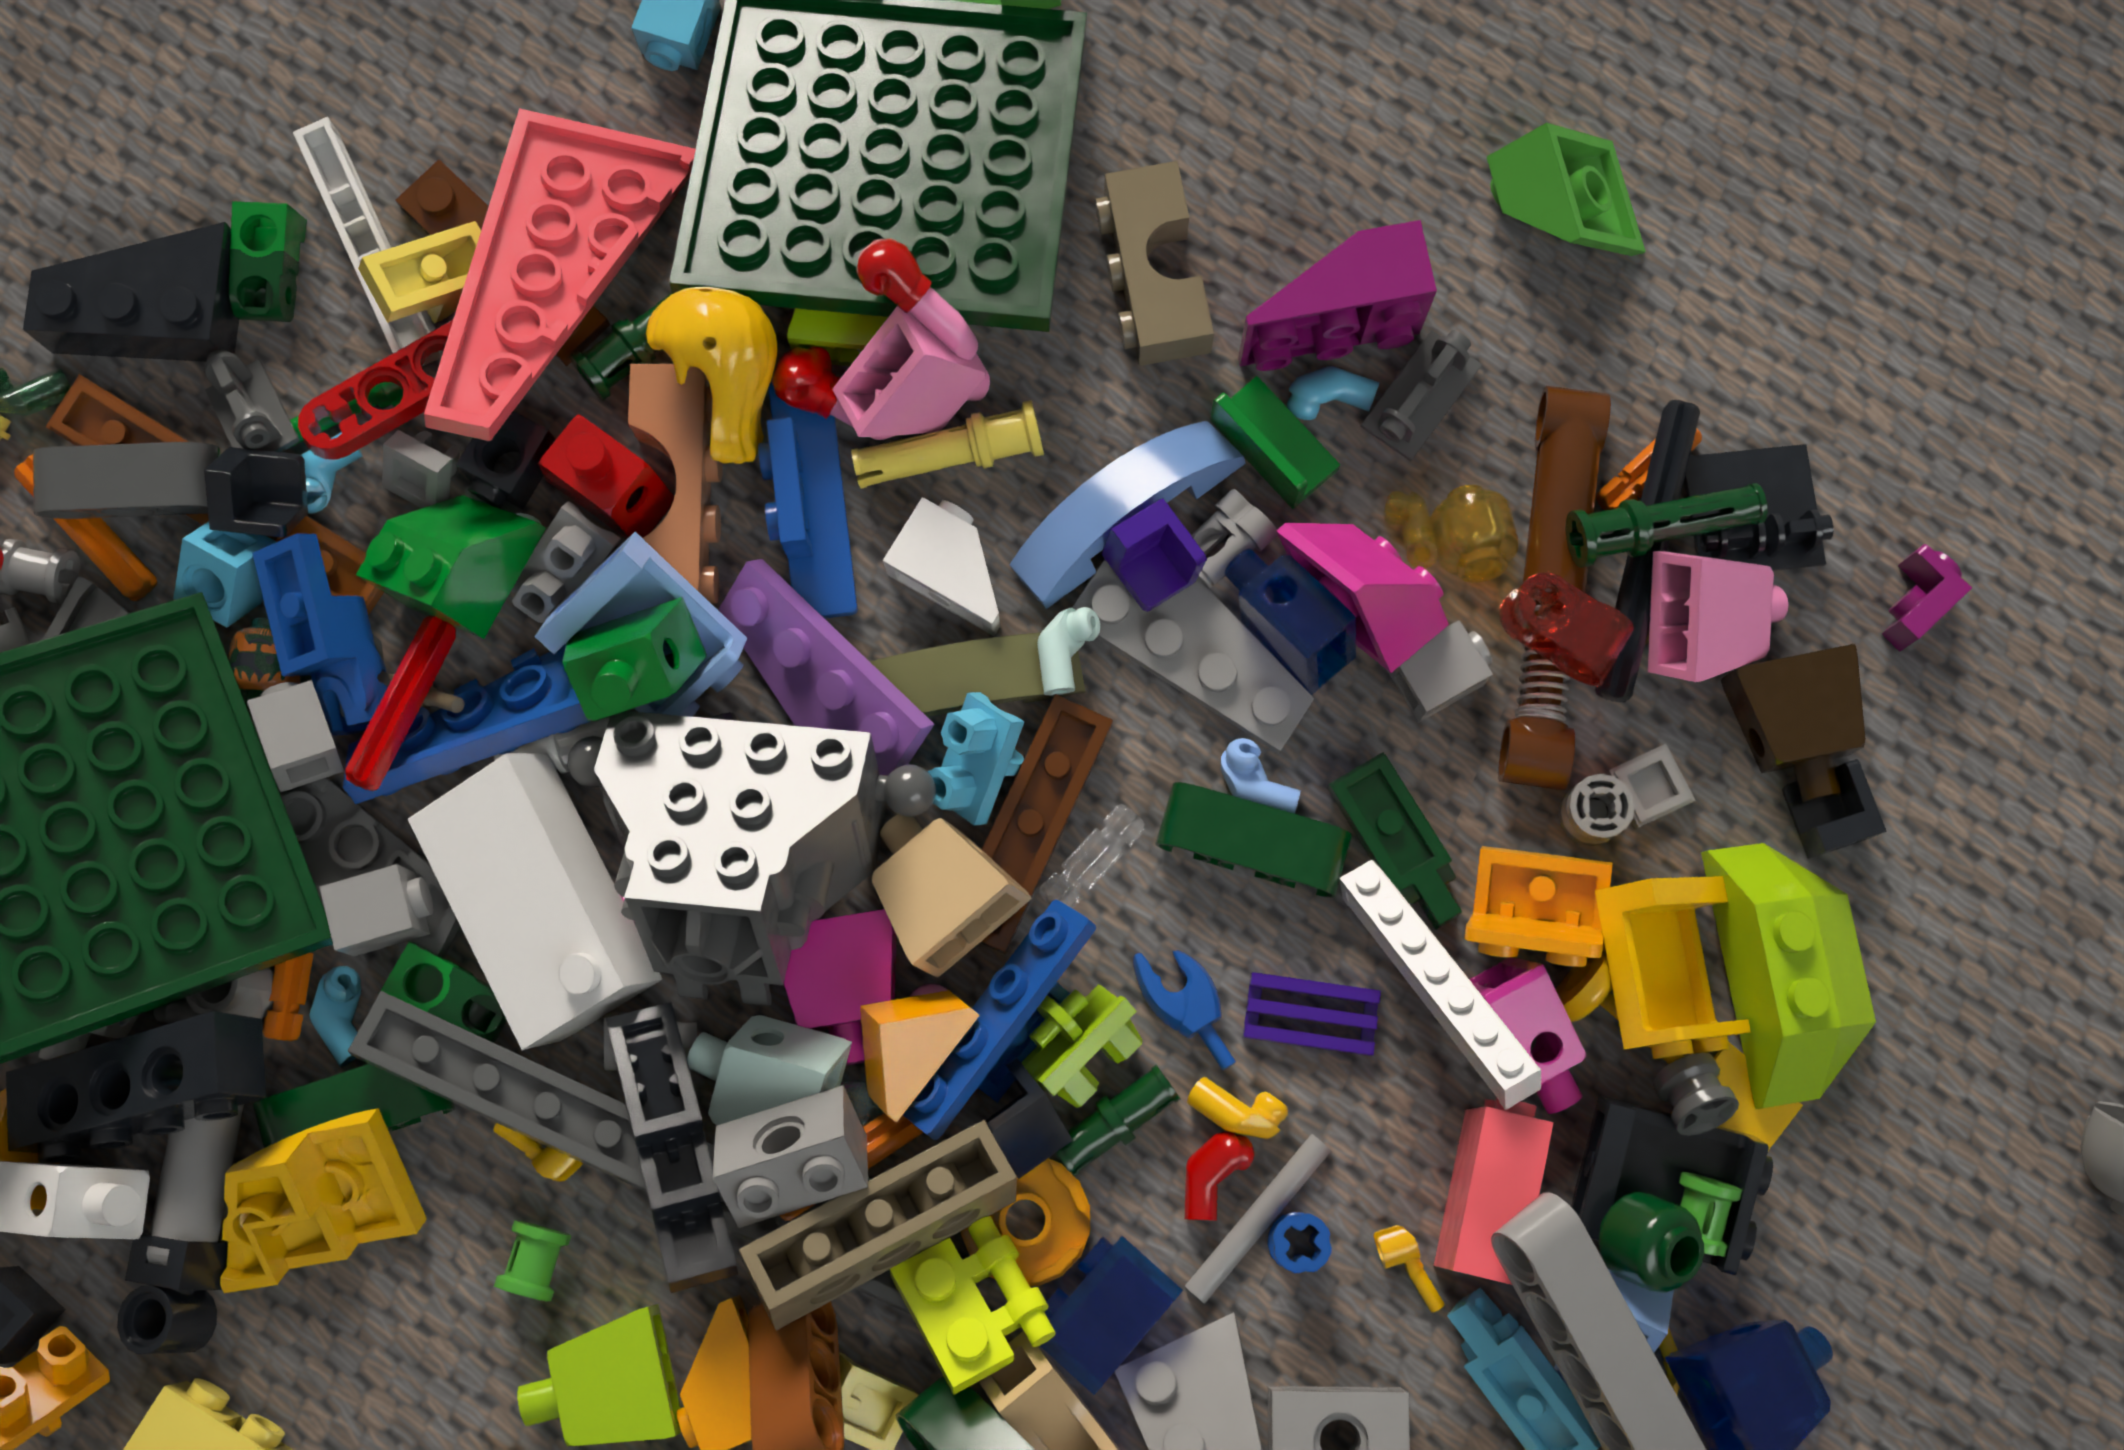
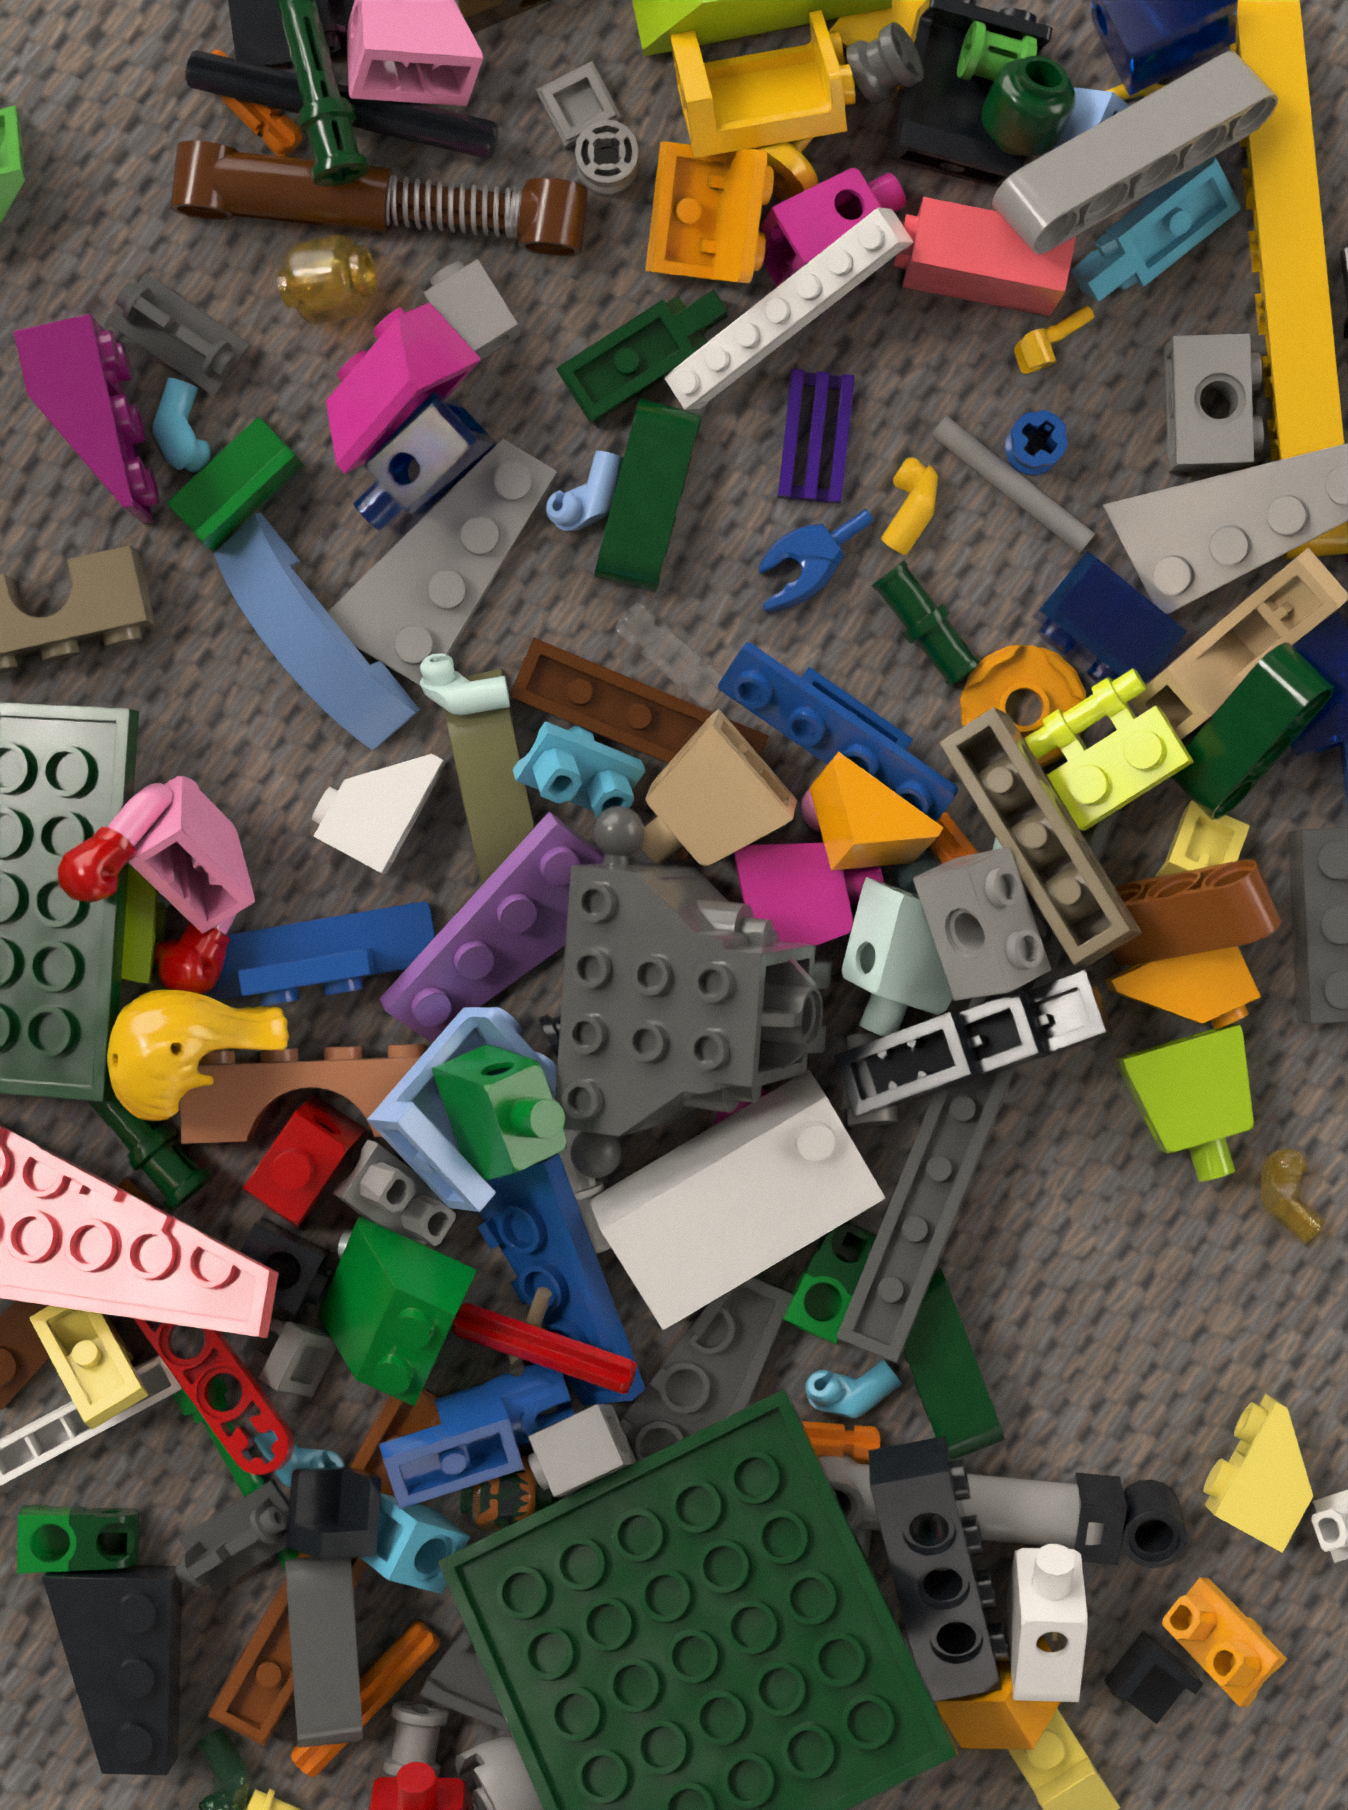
camera: 95 degrees left, 10 degrees up
yellow slope [220,1108,427,1293] -> none
light grey brick [319,864,434,956] -> none
yellow hand [493,1123,583,1182] -> none
bright green bush [494,1220,571,1301] -> none
light yellow pin [851,400,1044,489] -> none
black panel [985,1057,1073,1179] -> none
lime hips [1021,984,1143,1108] -> none
dark purple panel [1102,498,1207,612] -> none
red arm [1184,1131,1255,1221] -> none
light grey piece [1191,488,1278,589] -> none
clear yellow arm [1383,491,1439,569] -> none
clear red piece [1499,573,1634,686] -> none

